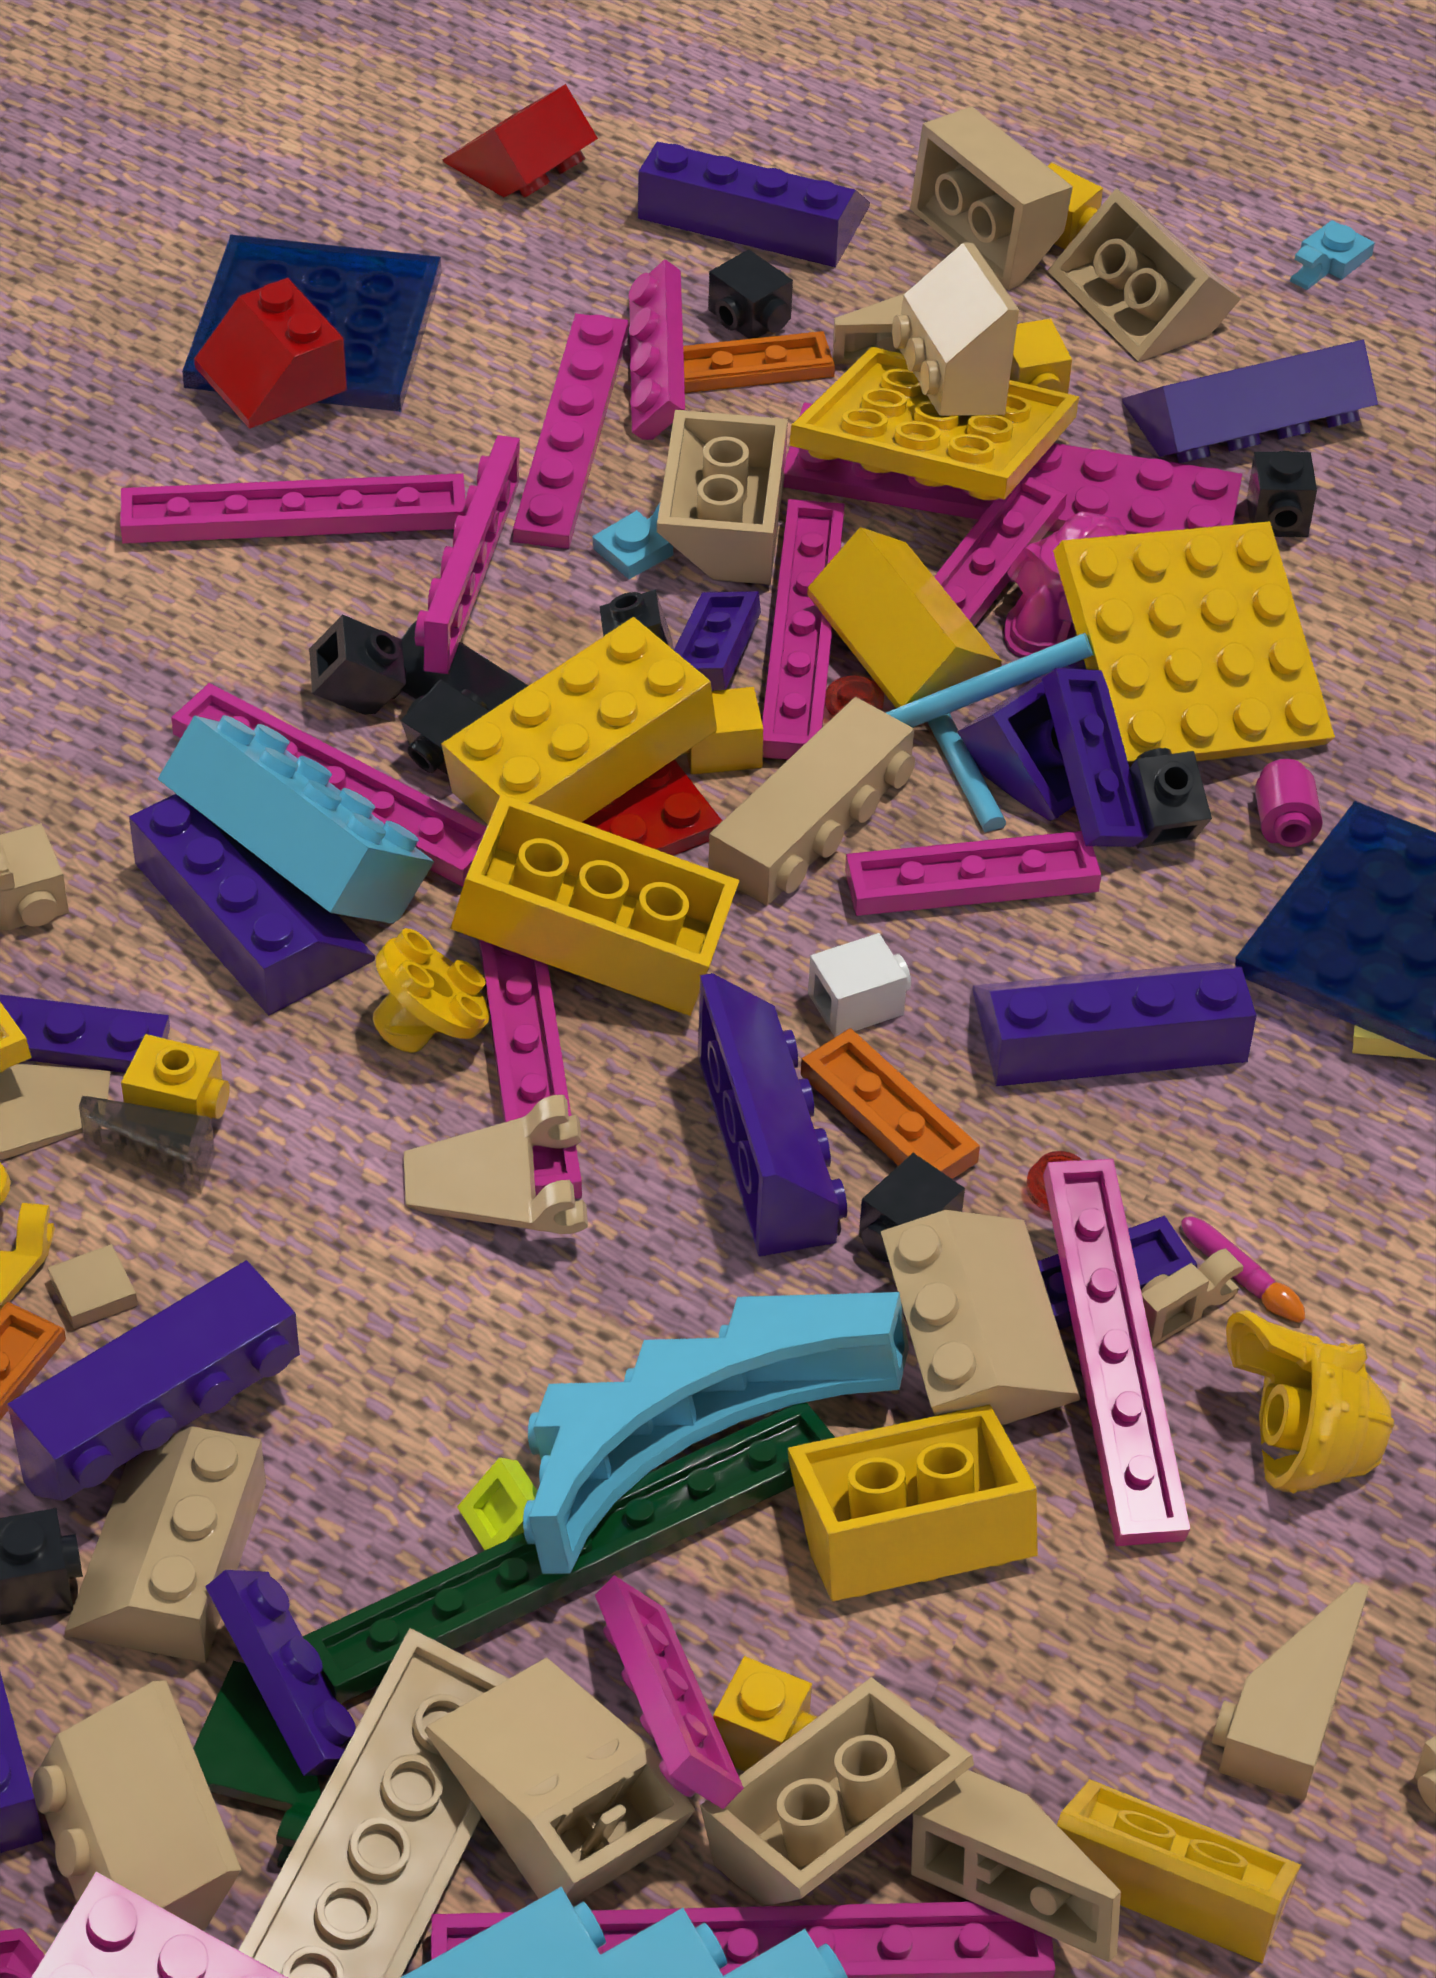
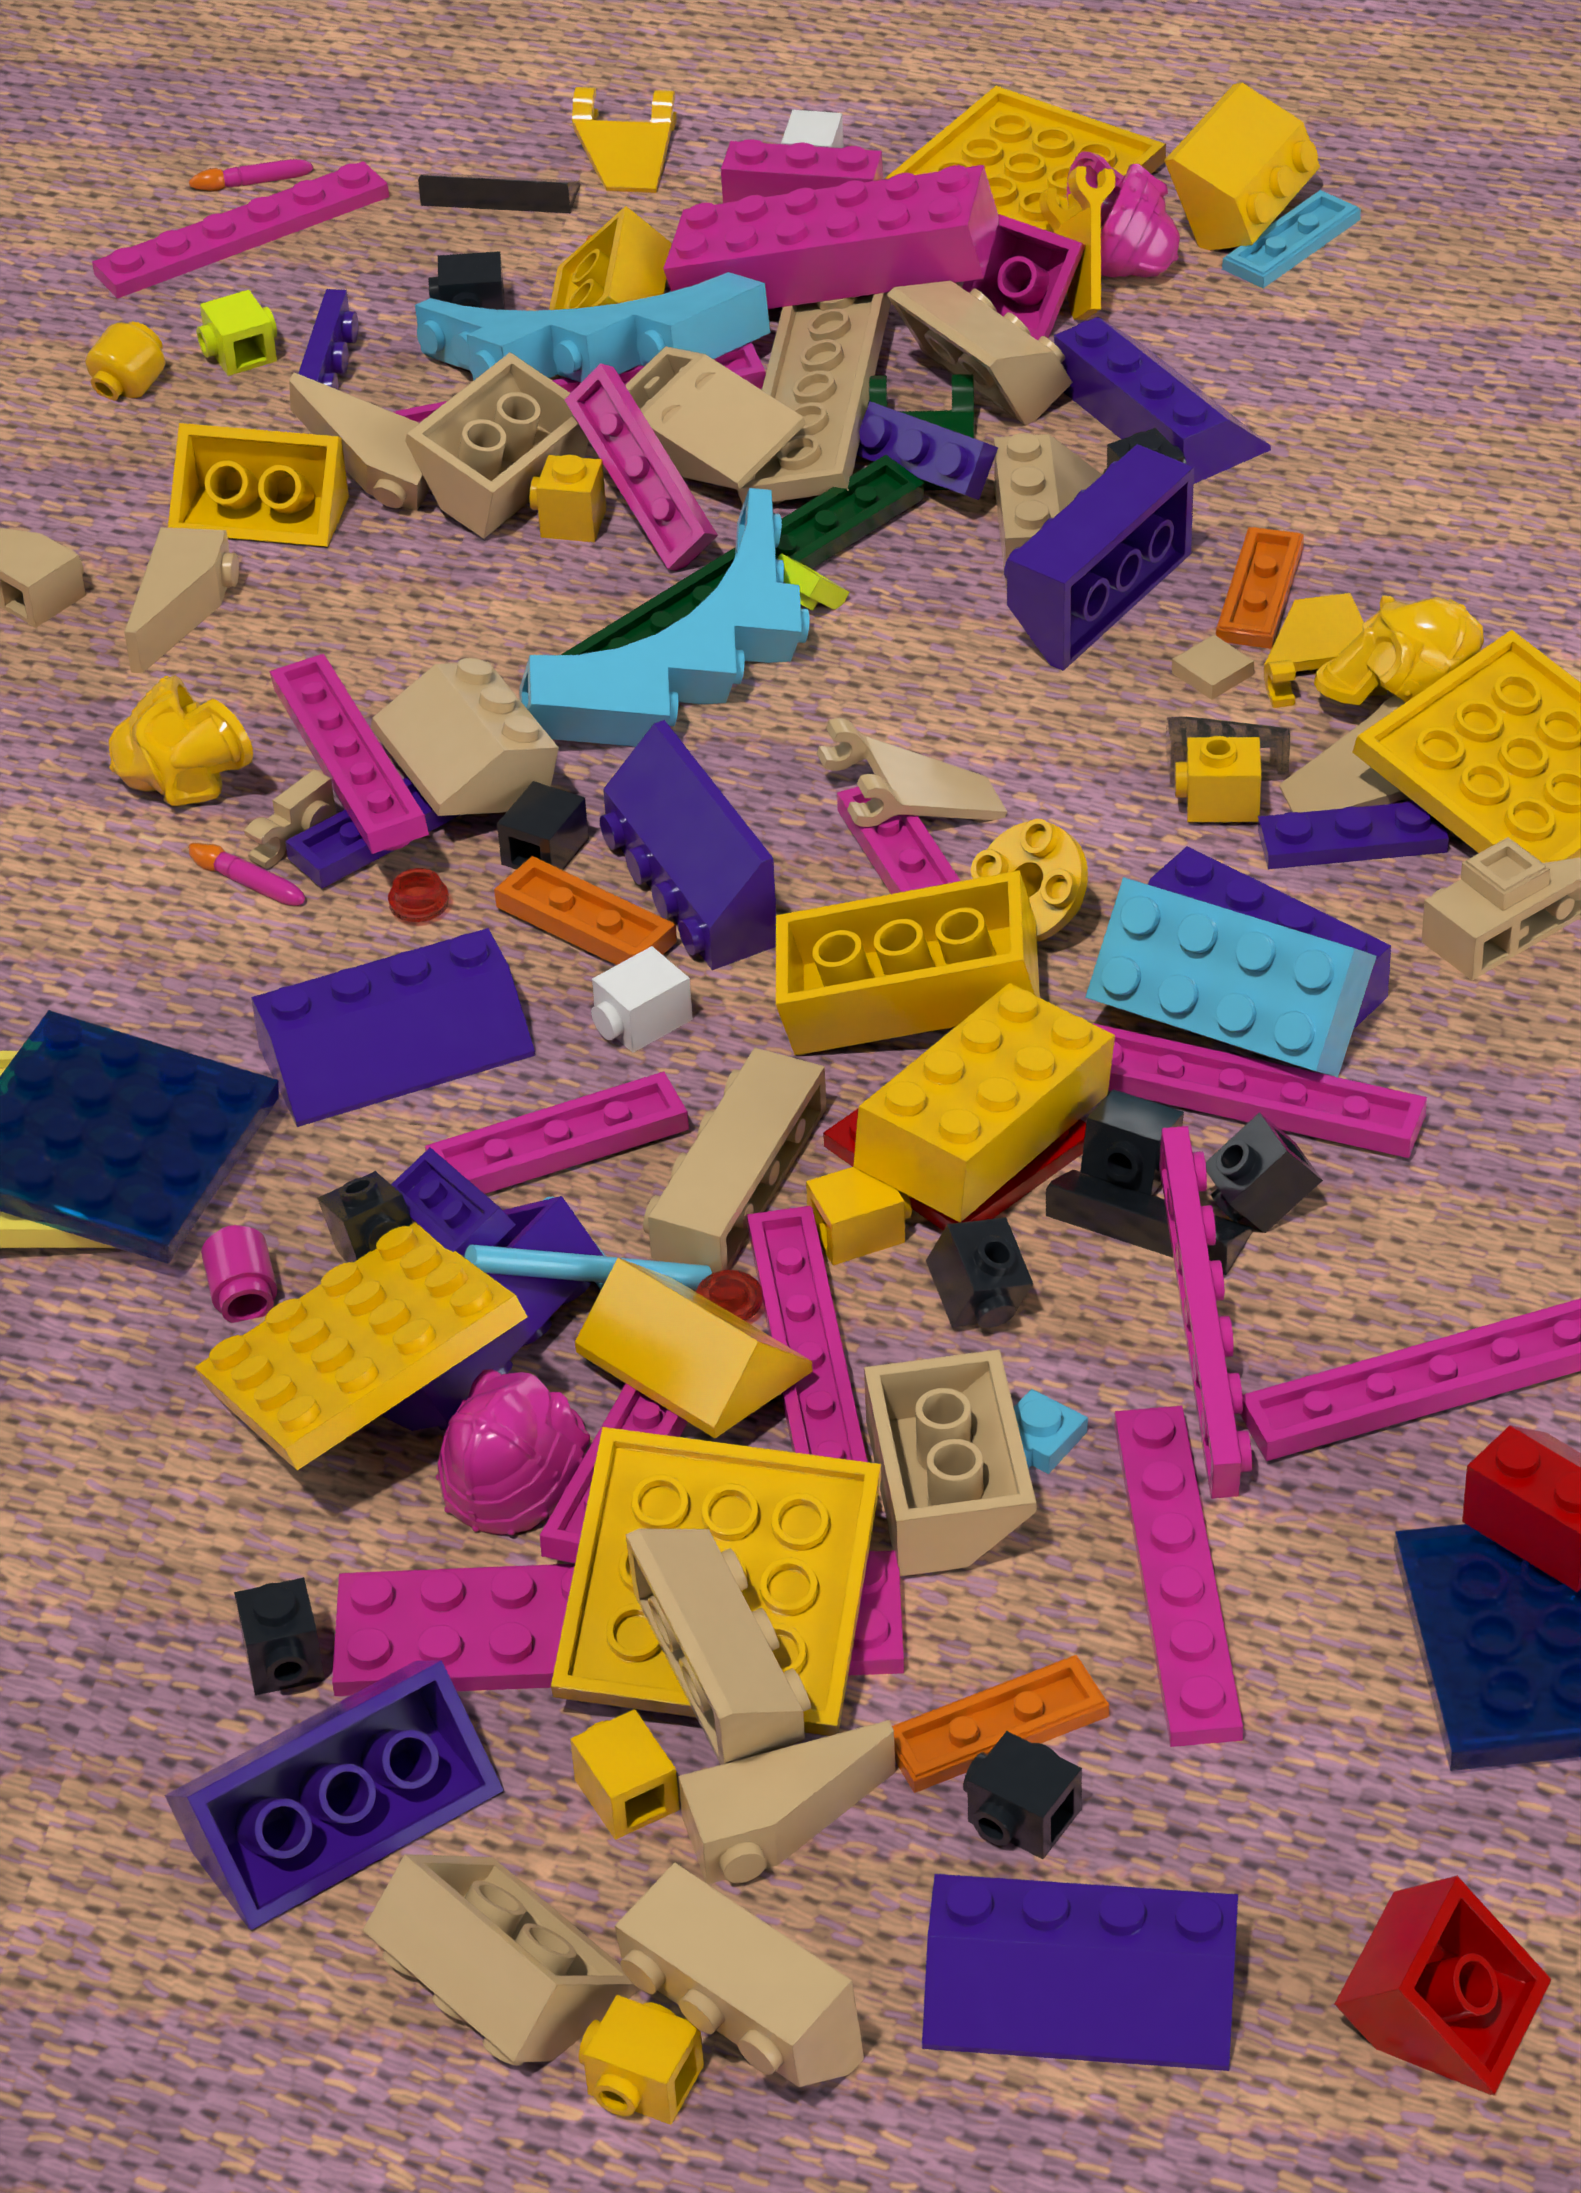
camera: 170 degrees right, 5 degrees down
dark pink plate [628,259,685,440] -> none
dark purple plate [674,591,761,691] -> none
yellow slope [788,1404,1038,1602] -> none
medium azure plate [1290,220,1375,290] -> none

